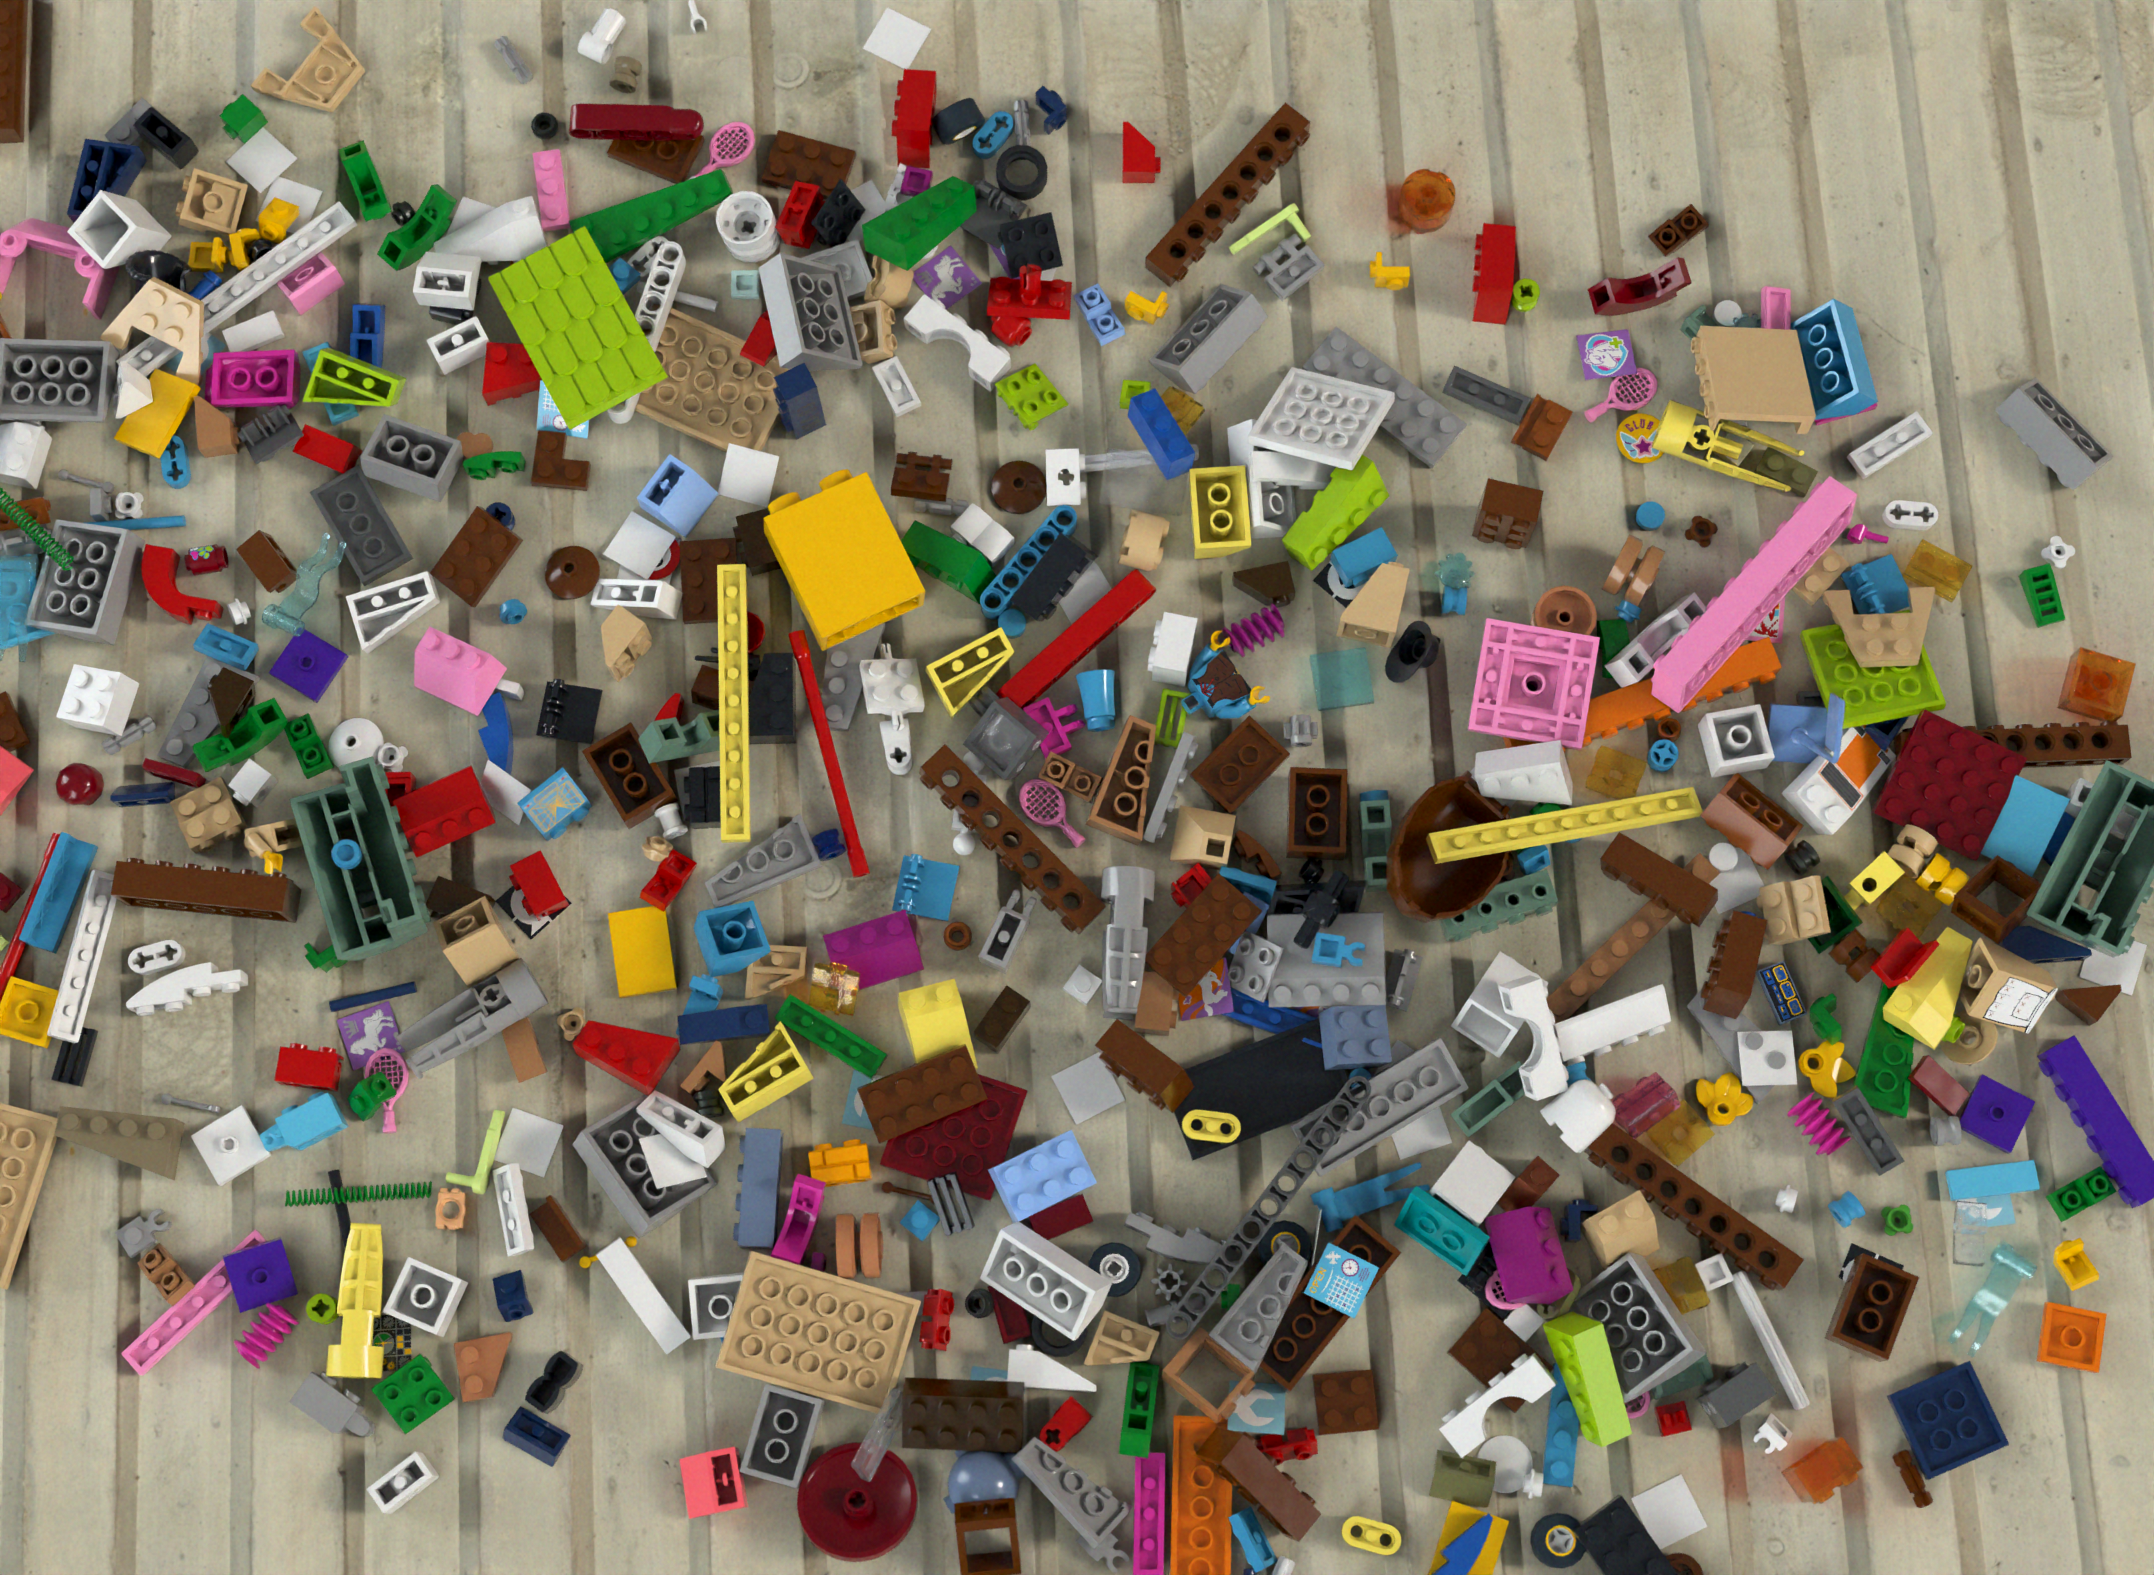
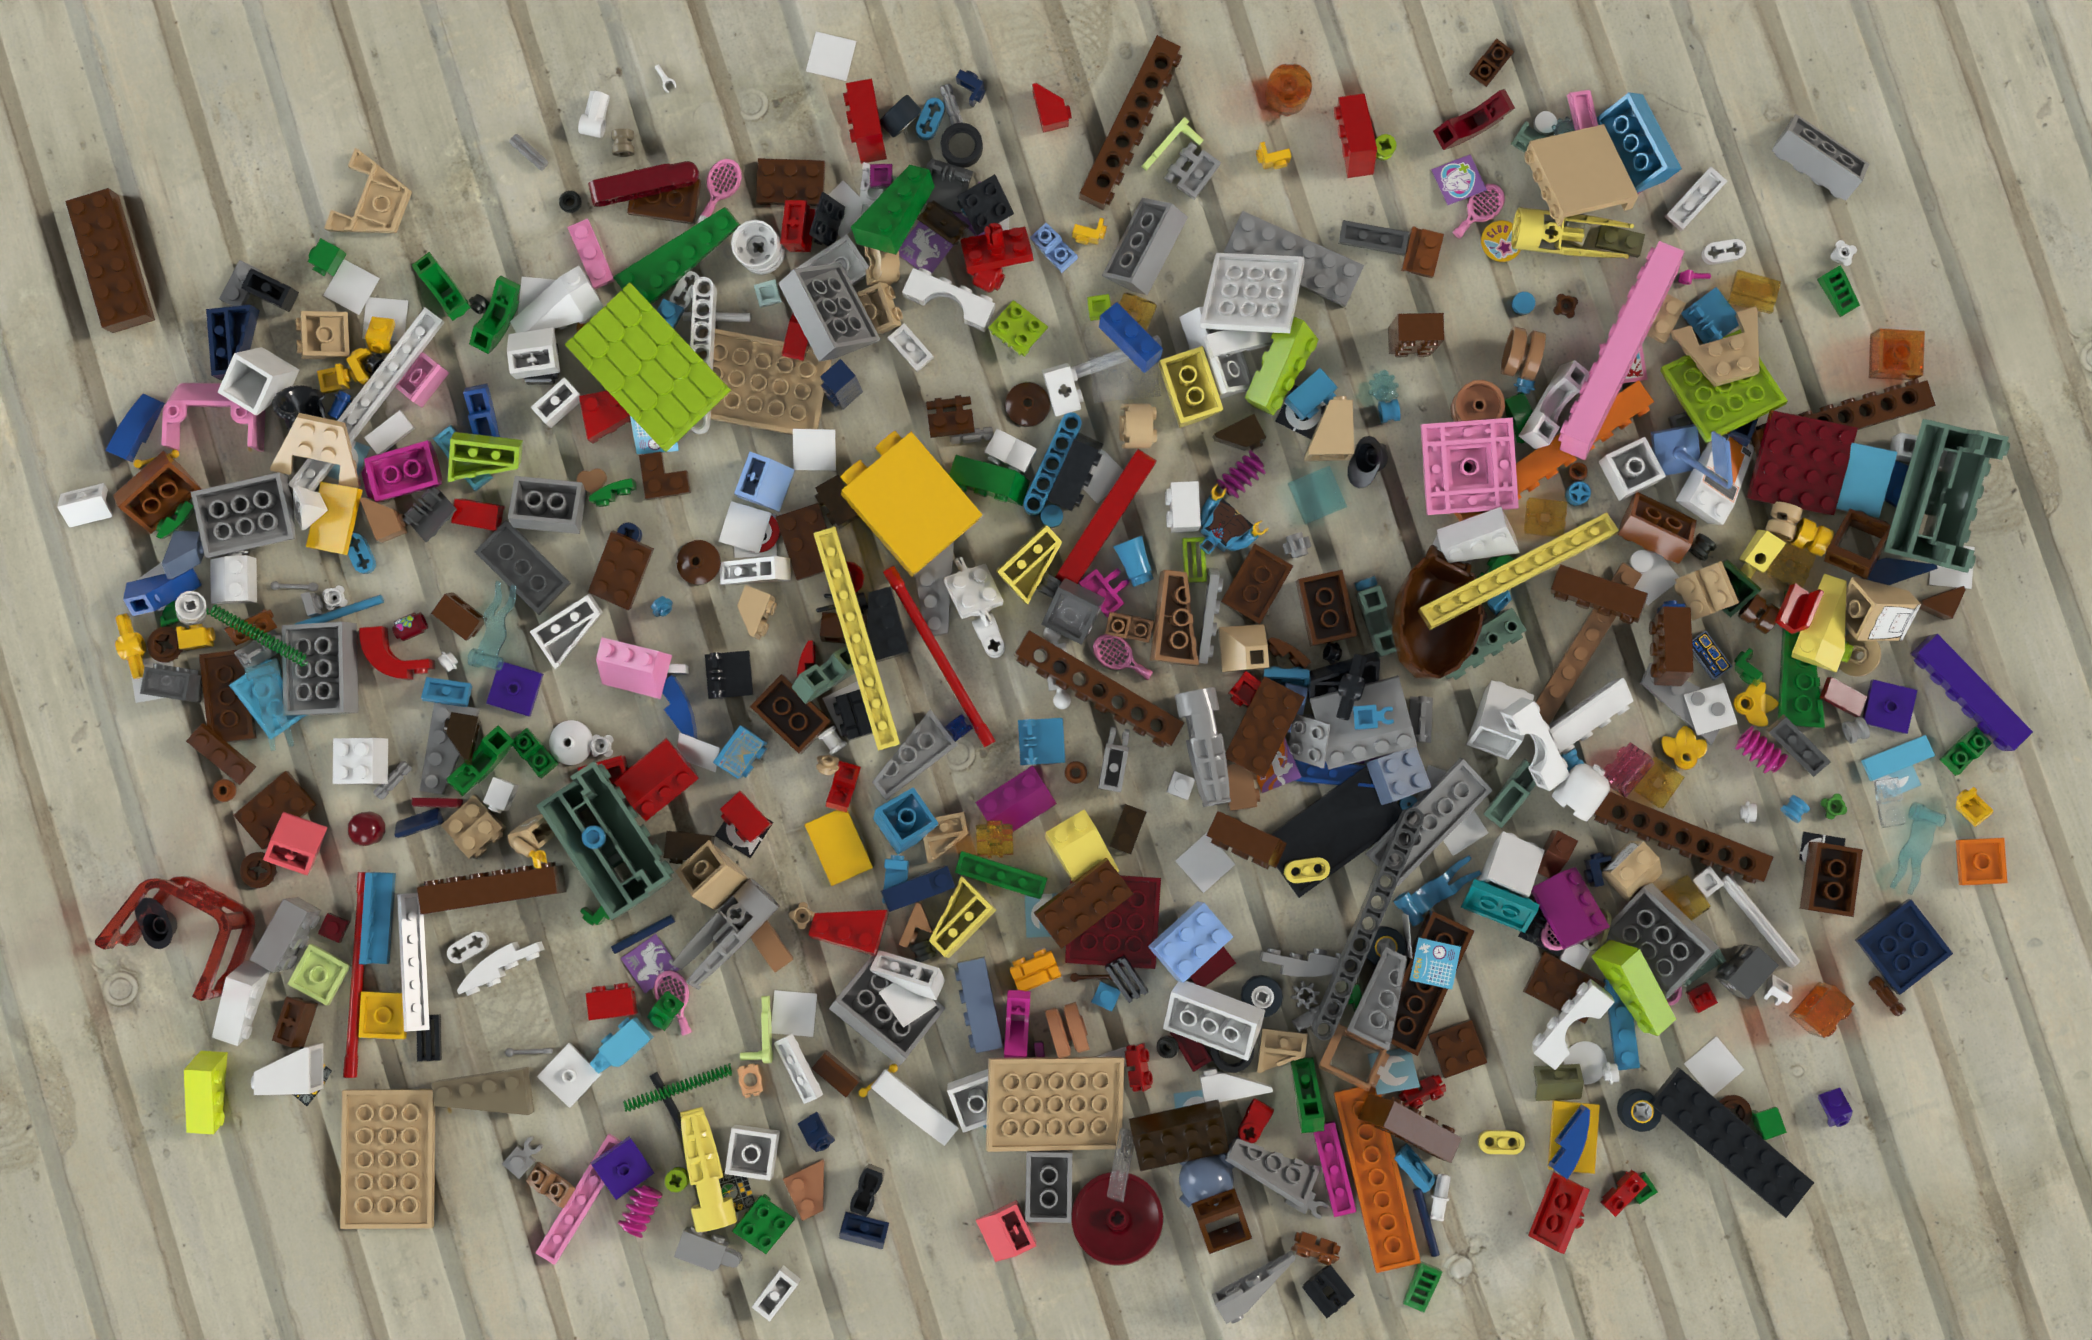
camera: 15 degrees left, 10 degrees up
none -> dark brown hinge [917,200,970,245]

